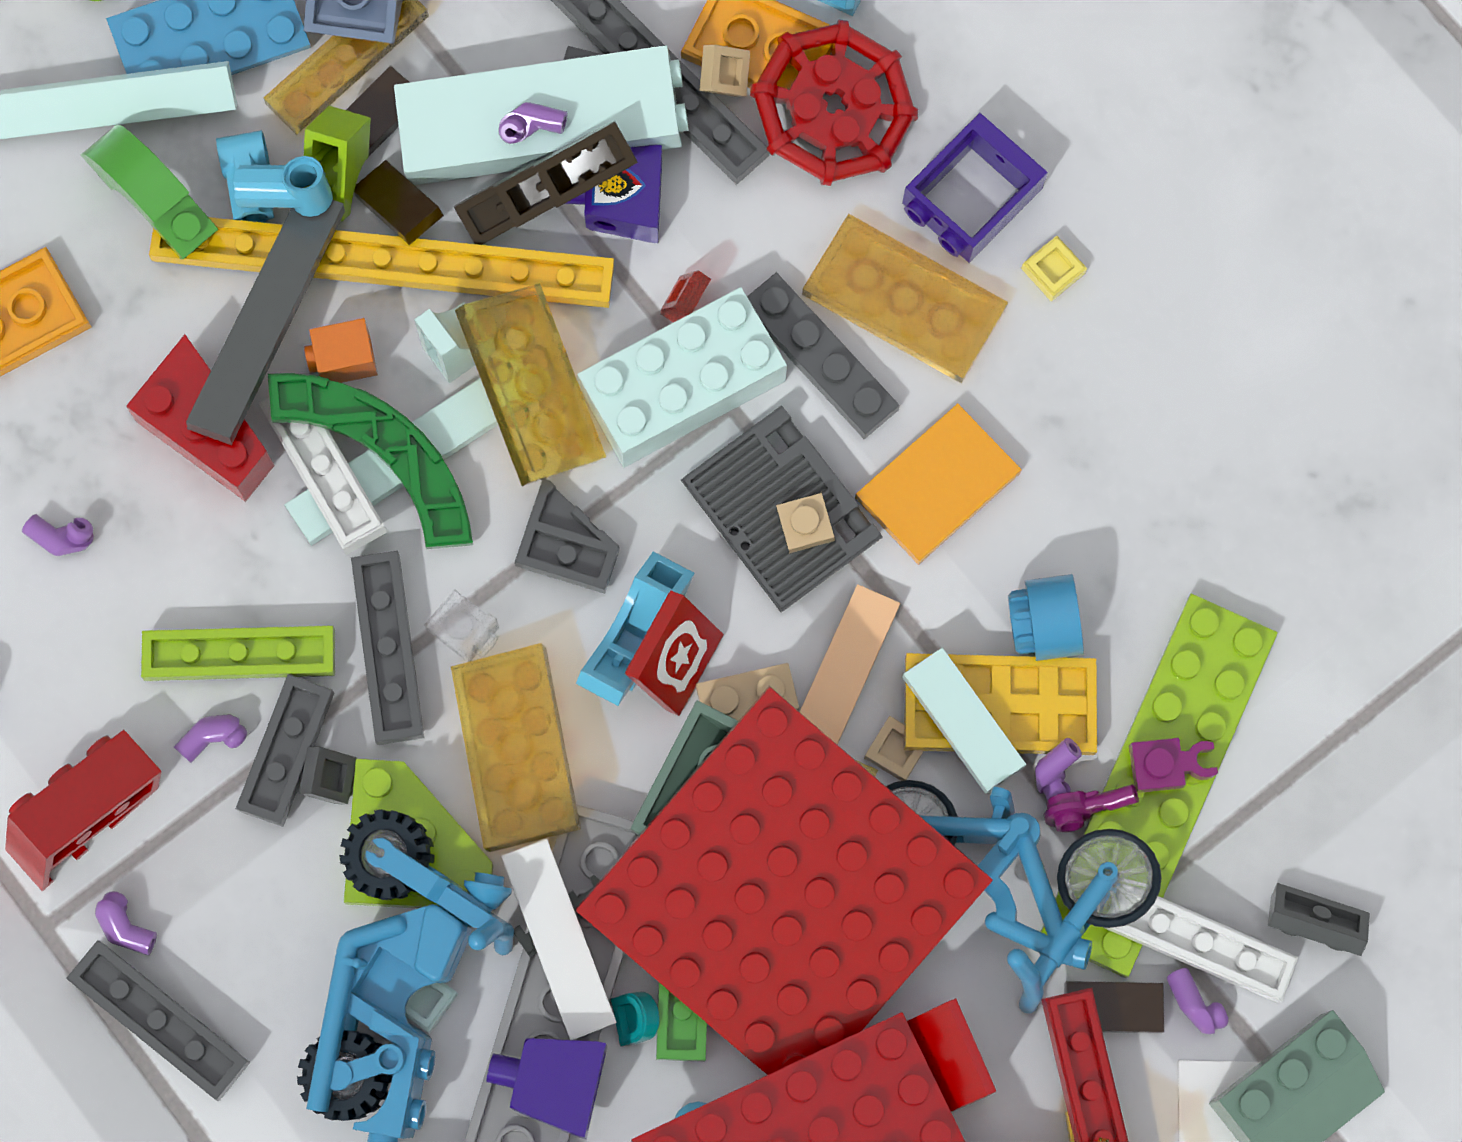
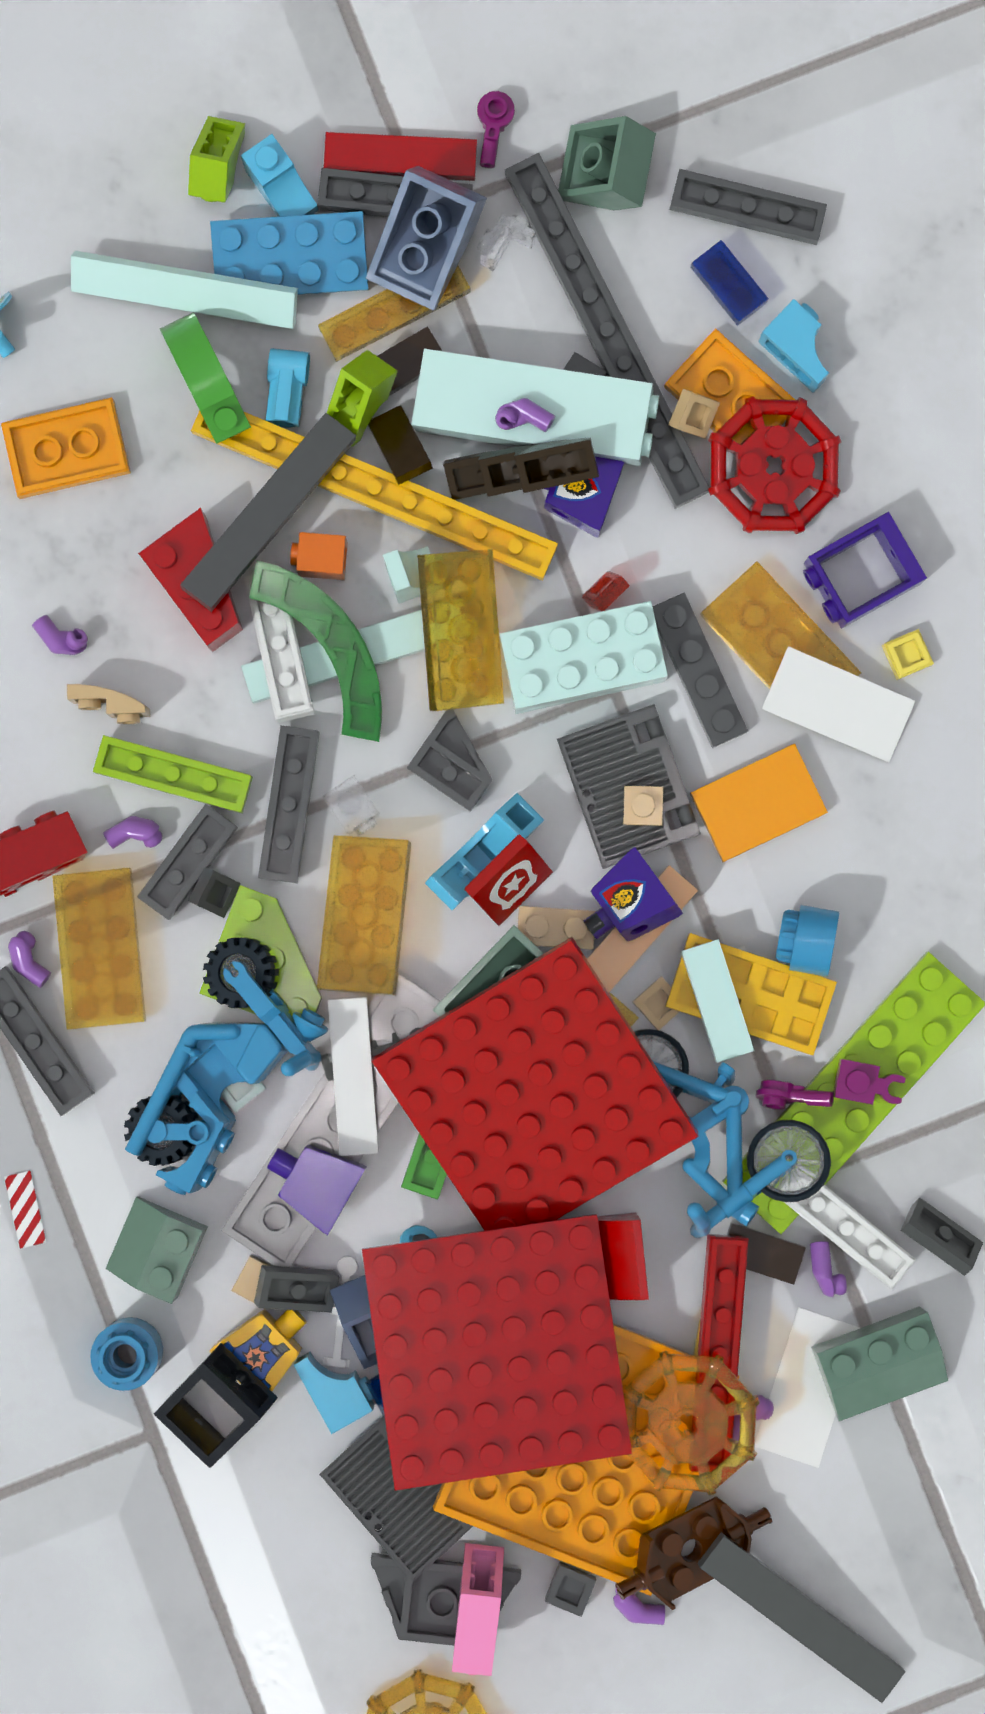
camera: 20 degrees right, 10 degrees up
medium azure piece [233,156,333,217] -> none
teal tile [611,992,659,1047] -> none
medium lavender arm [1035,738,1082,800] -> none
none -> clear yellow plate [52,868,146,1030]
none -> tan slope [67,684,150,724]
none -> dark purple torso [583,847,683,941]
none -> white sticker [762,646,915,762]

